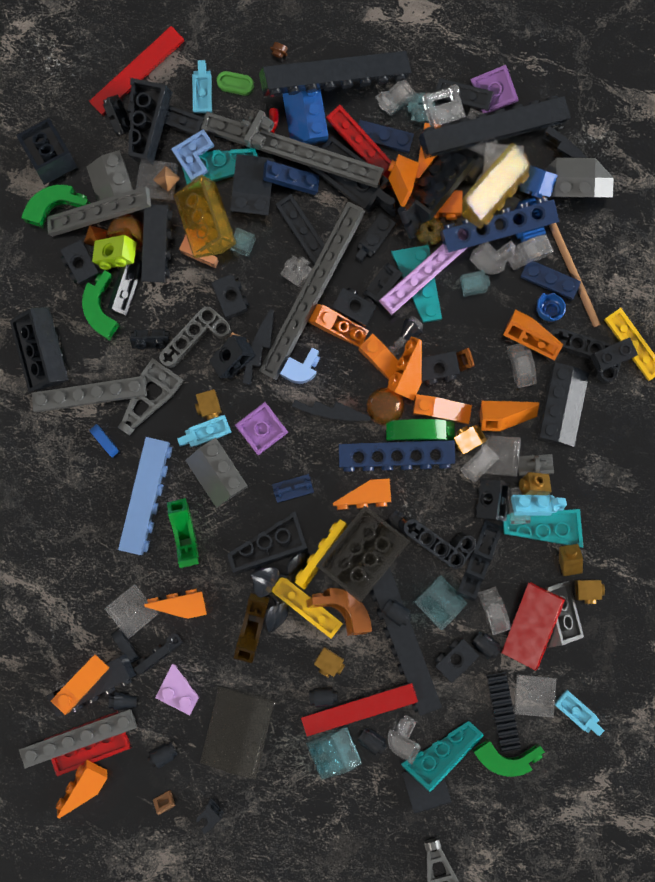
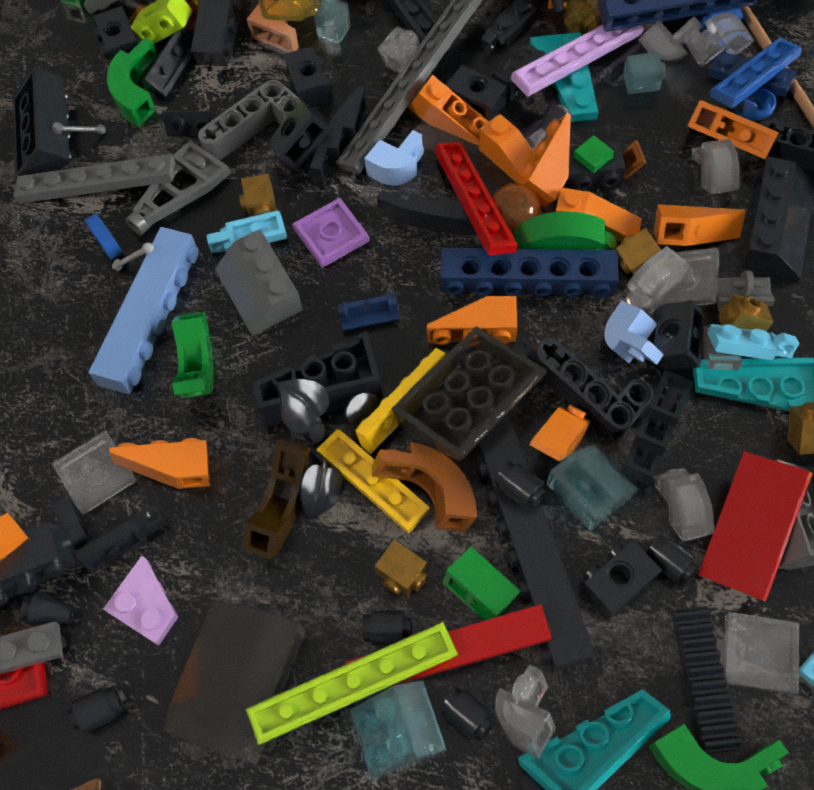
camera: 10 degrees right, 20 degrees down
none -> dark grey hinge [52,122,106,135]
none -> light grey hinge [112,243,154,271]
none -> lime tile [246,622,458,745]
none -> red tile [435,142,518,255]
none -> green hinge [443,547,521,621]
none -> orange slope [529,404,591,461]
none -> green tile [573,135,614,173]
none -> light blue brick [605,300,664,365]
none -> blue tile [710,37,802,109]

